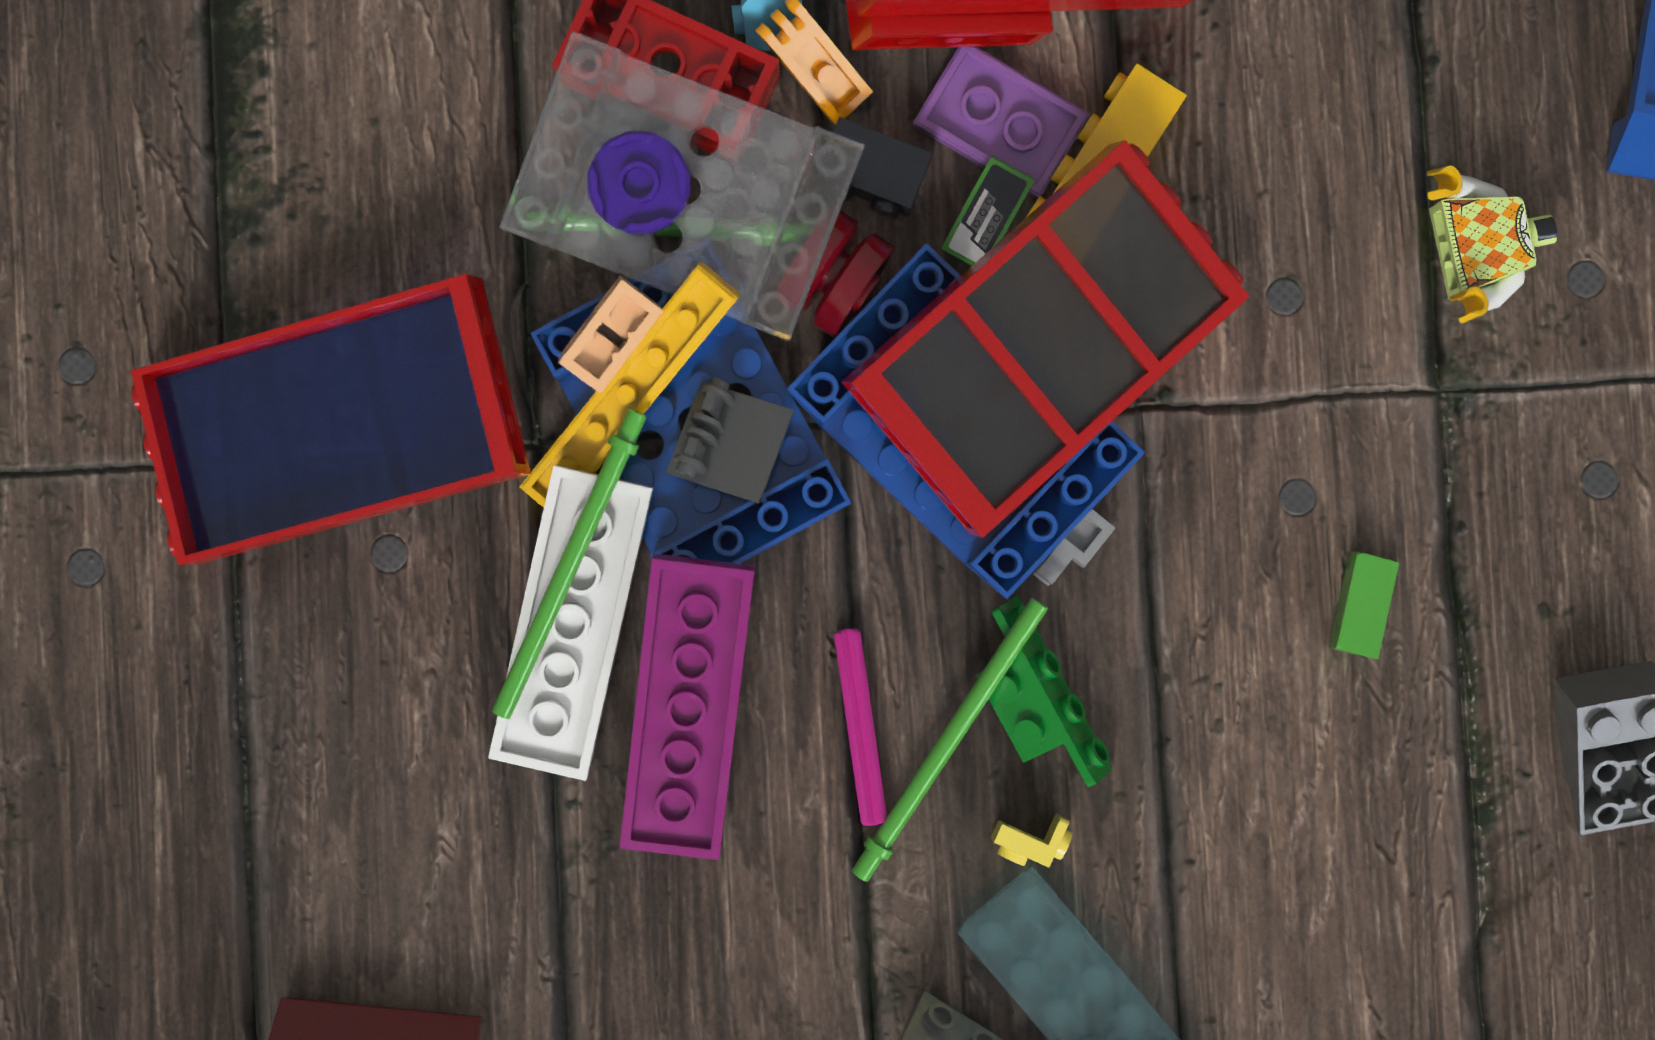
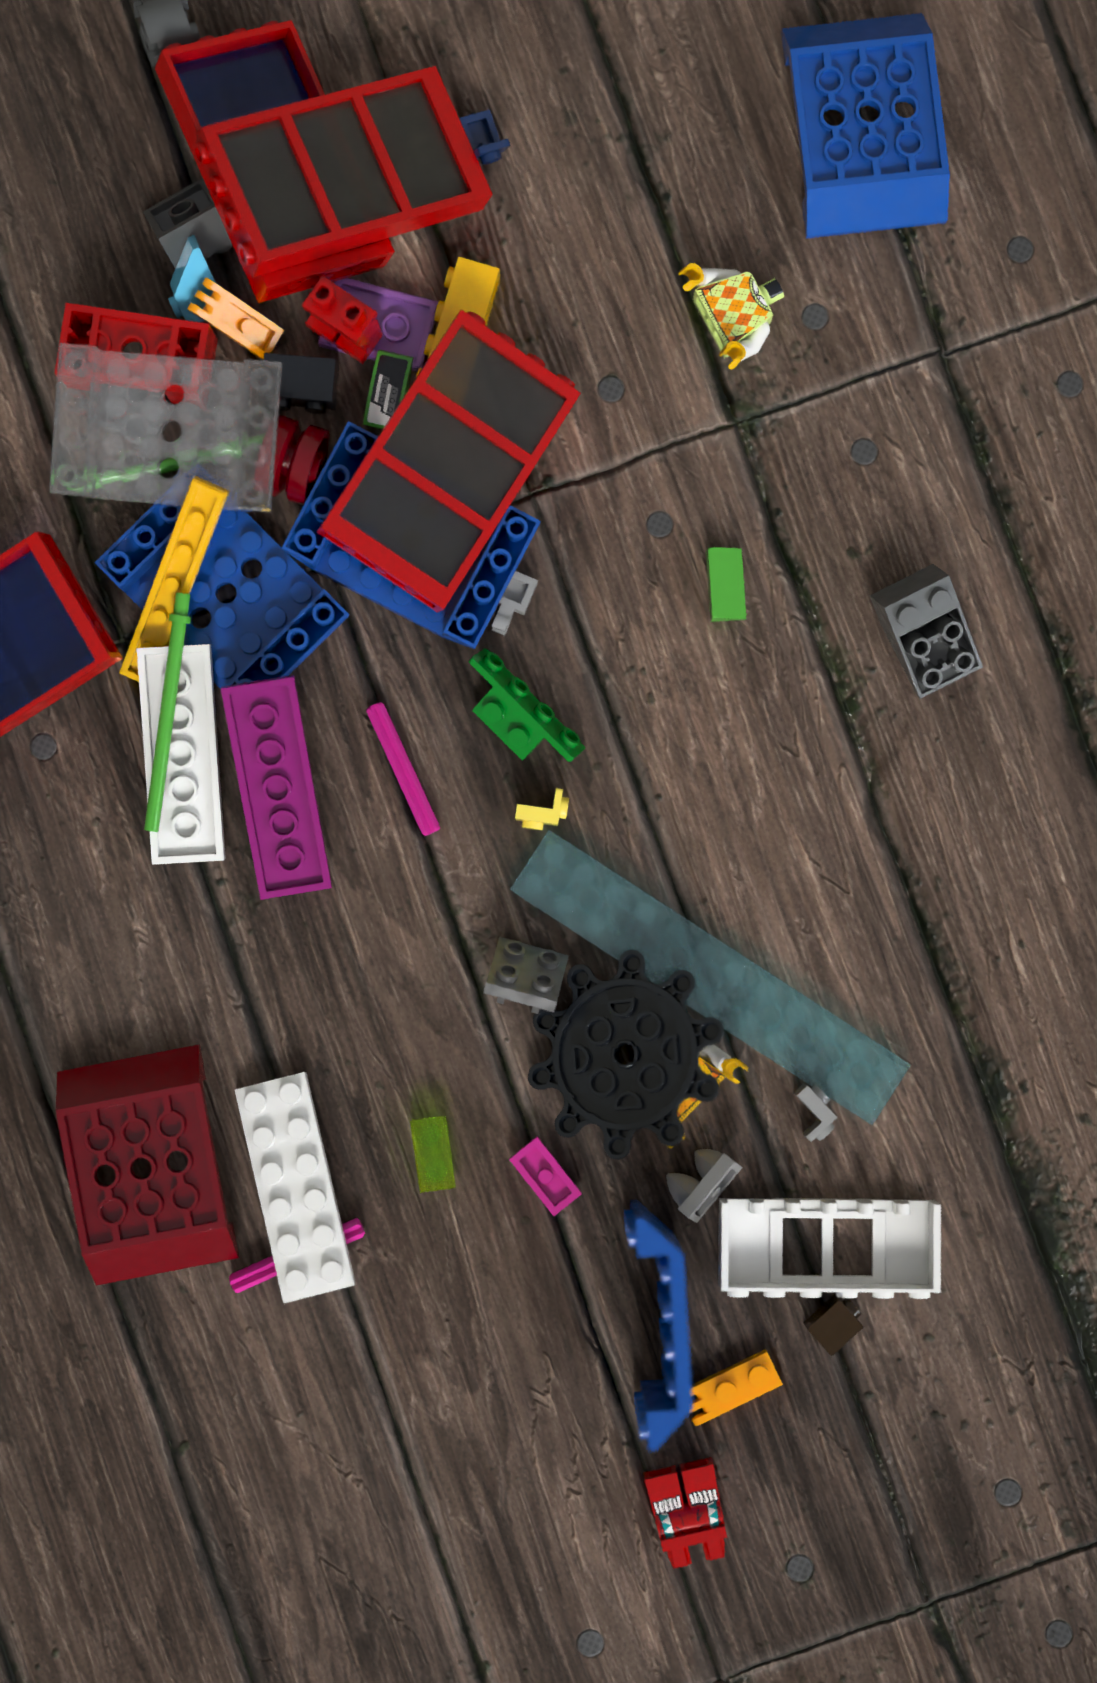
camera: 15 degrees left, 0 degrees up
light nougat brick [558,275,663,394] -> none
dark purple tile [587,131,691,234] -> none
dark grey hinge [666,378,794,503] -> none
bright green bar [852,597,1049,882] -> none
none -> red hips [302,276,383,364]

